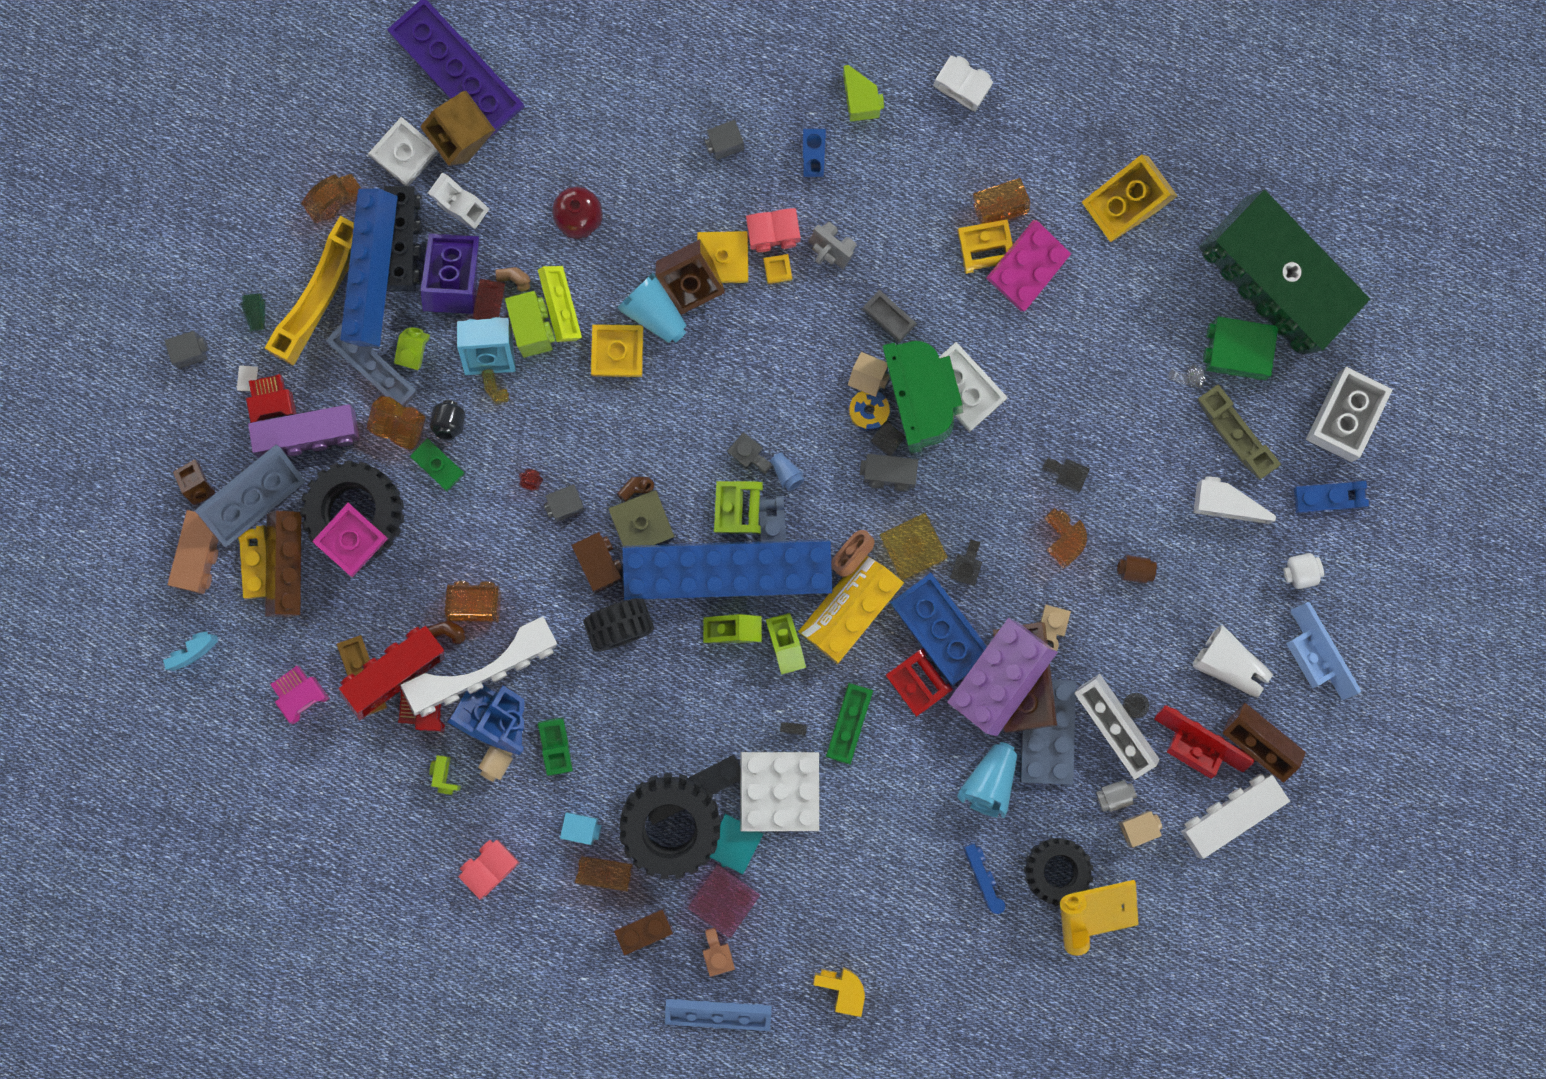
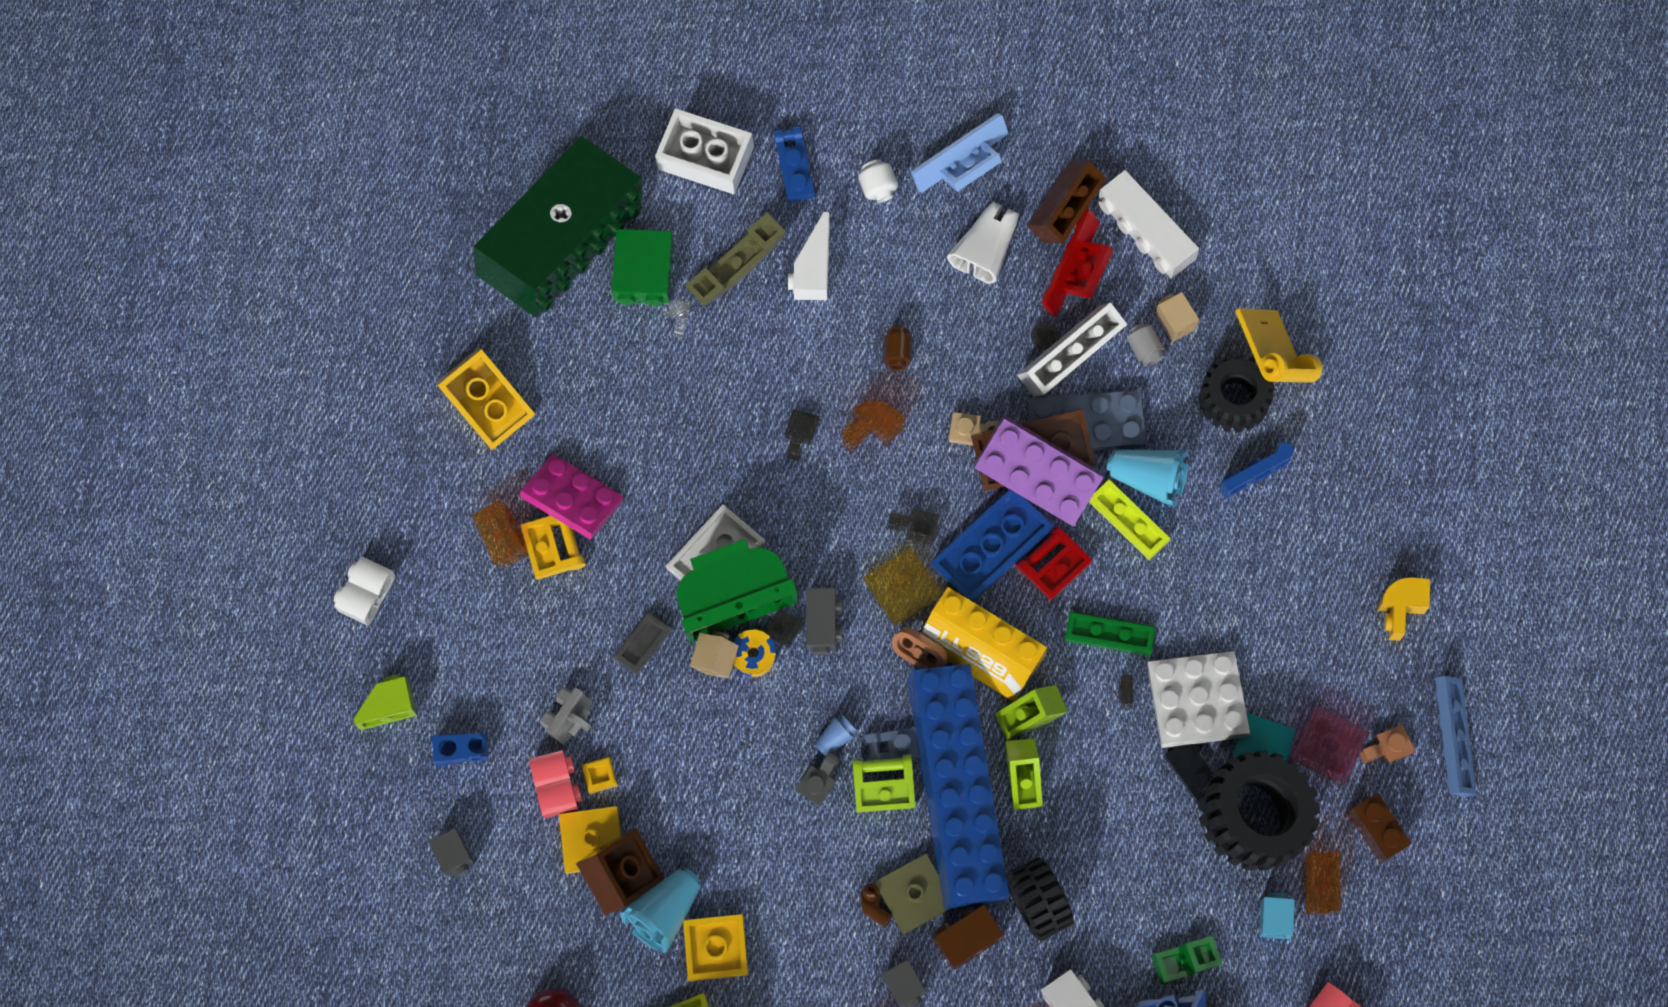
camera: 90 degrees left, 10 degrees down
none -> neon yellow plate [1089,480,1171,561]

